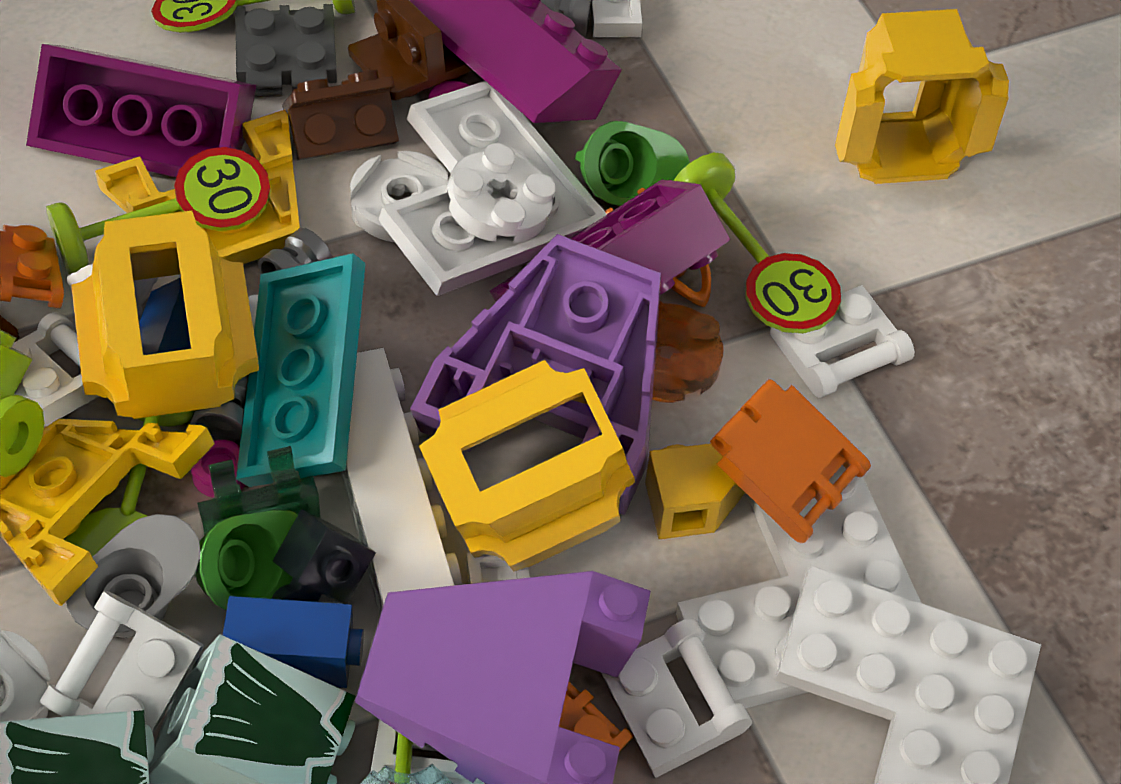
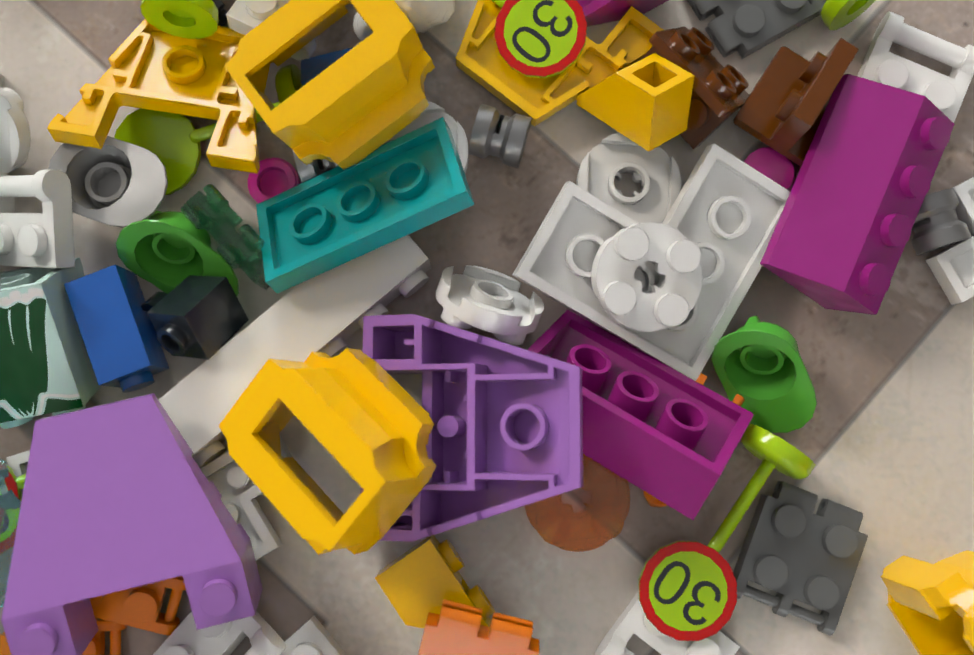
camera: 70 degrees right, 30 degrees up
none -> white plate [435,265,544,345]
none -> yellow slope [577,53,694,152]
none -> dark grey plate [733,481,868,636]

